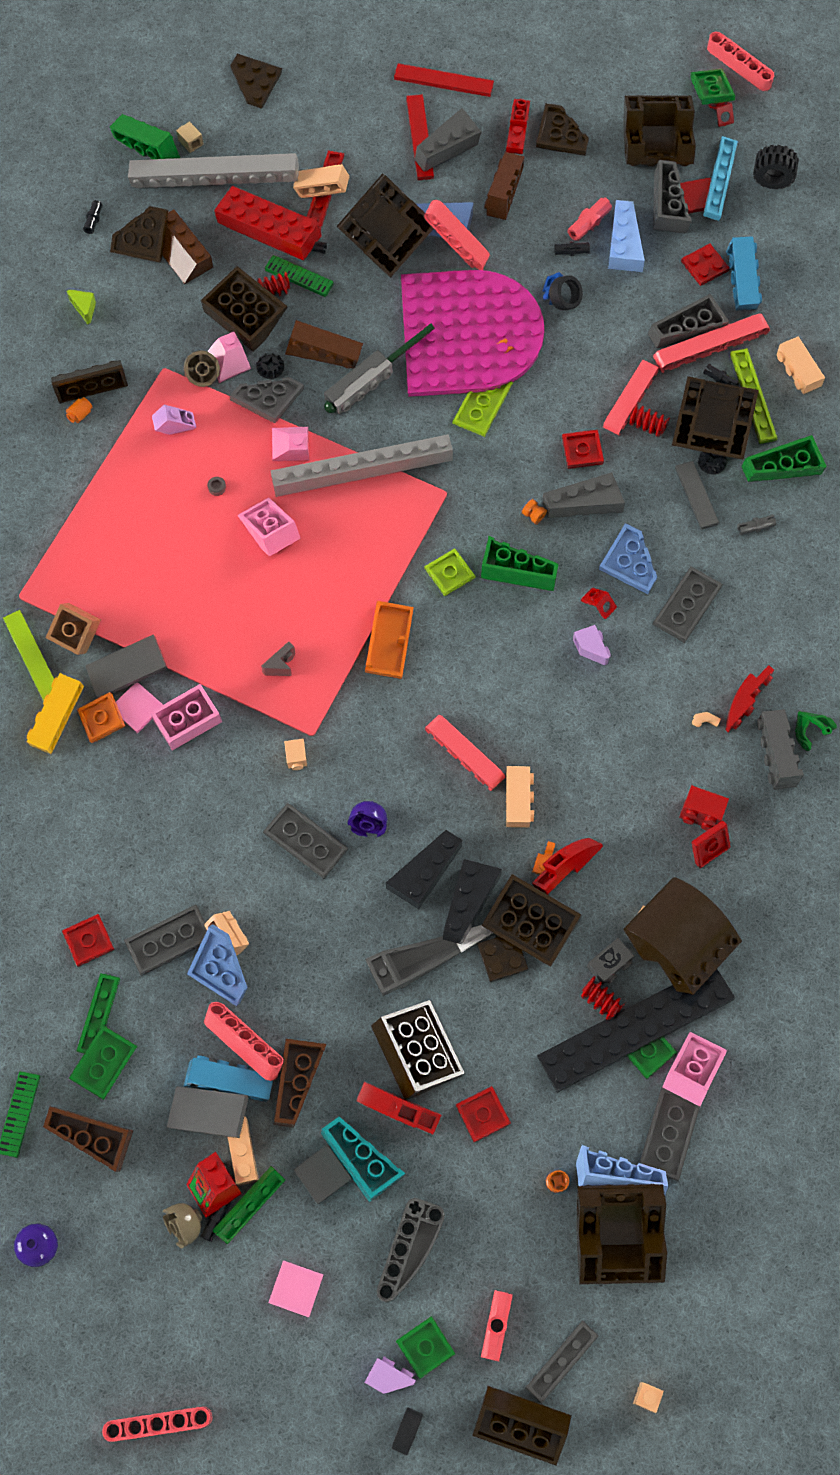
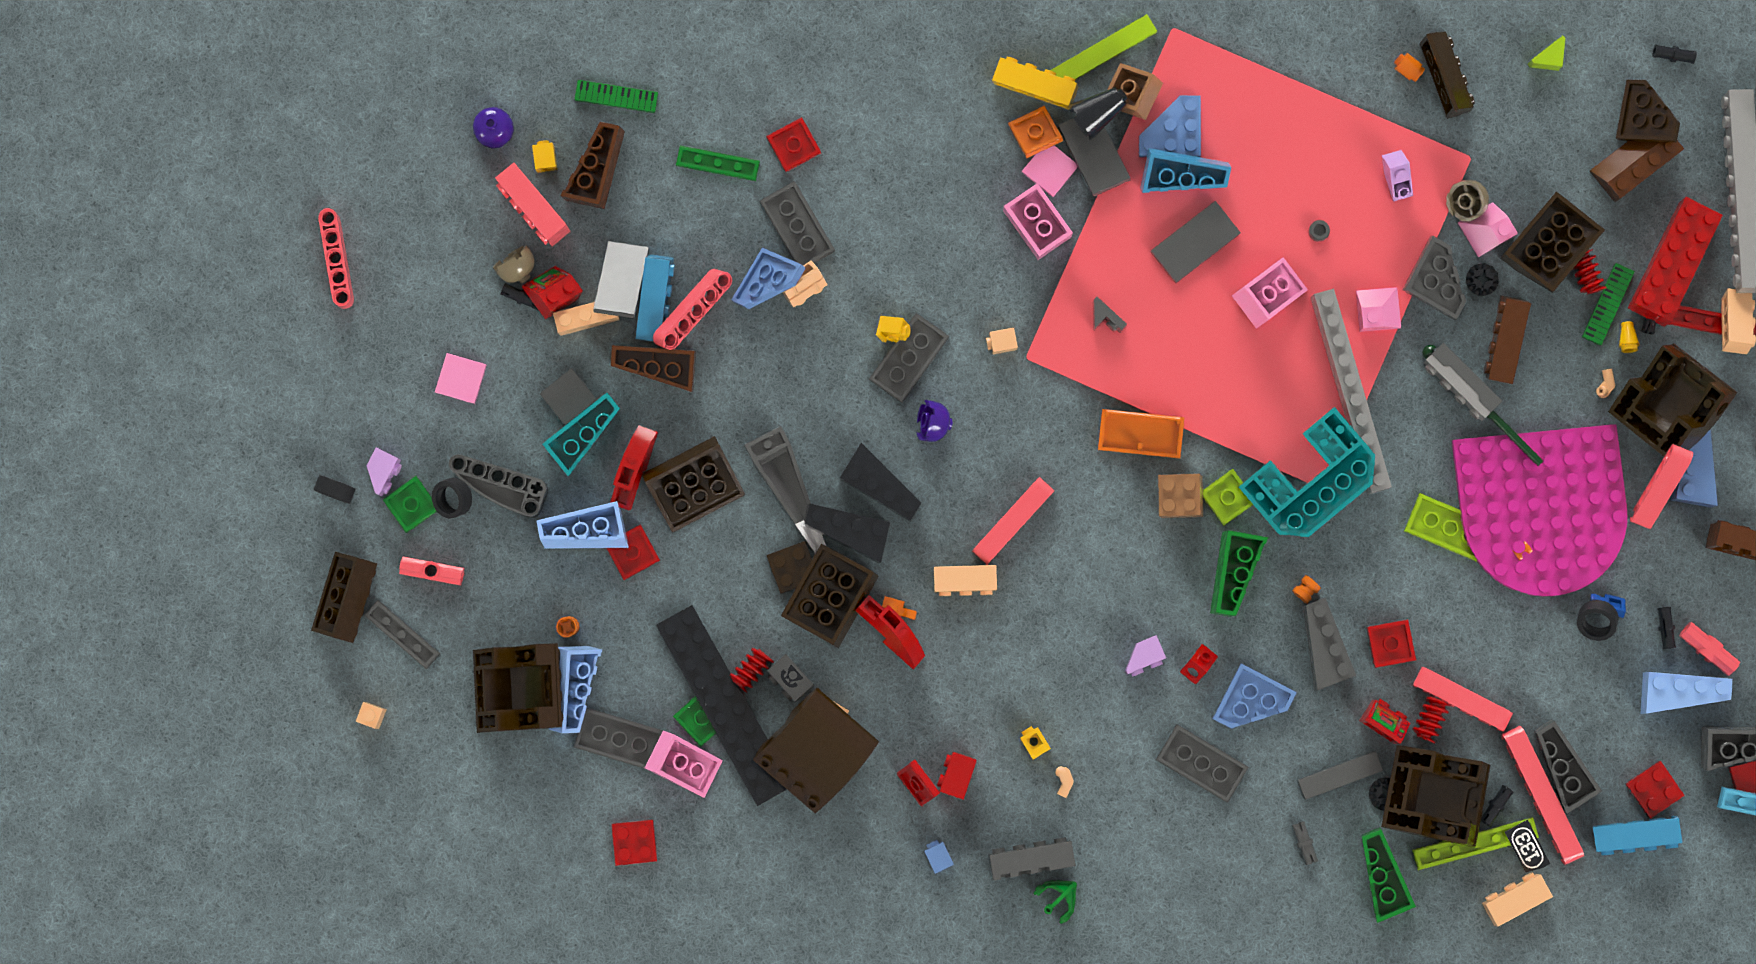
camera: 90 degrees right, 15 degrees up
green tile [68,1025,137,1100] -> none
green tile [212,1166,285,1245] -> none
red slope [726,665,774,732] -> none
none -> black tyre [432,477,472,519]
none -> coral brick [495,163,571,247]
none -> yellow brick [532,140,558,173]
none -> light blue wedge [537,501,629,549]
none -> red plate [612,820,657,866]
none -> yellow brick [876,316,910,343]
none -> medium blue brick [924,840,954,874]
none -> yellow brick [1020,726,1051,760]
none -> black cone [1068,87,1128,140]
none -> medium blue plate [1139,95,1201,157]
none -> dark azure wedge [1140,148,1232,193]
none -> dark grey tile [1150,201,1241,283]
none -> medium nougat brick [1158,474,1203,518]
none -> teal slope [1239,407,1375,537]
none -> red slope [1359,699,1410,744]
none -> black sticker [1505,819,1550,872]
none -> light nougat arm [1596,369,1615,398]
none -> yellow cone [1619,321,1640,353]

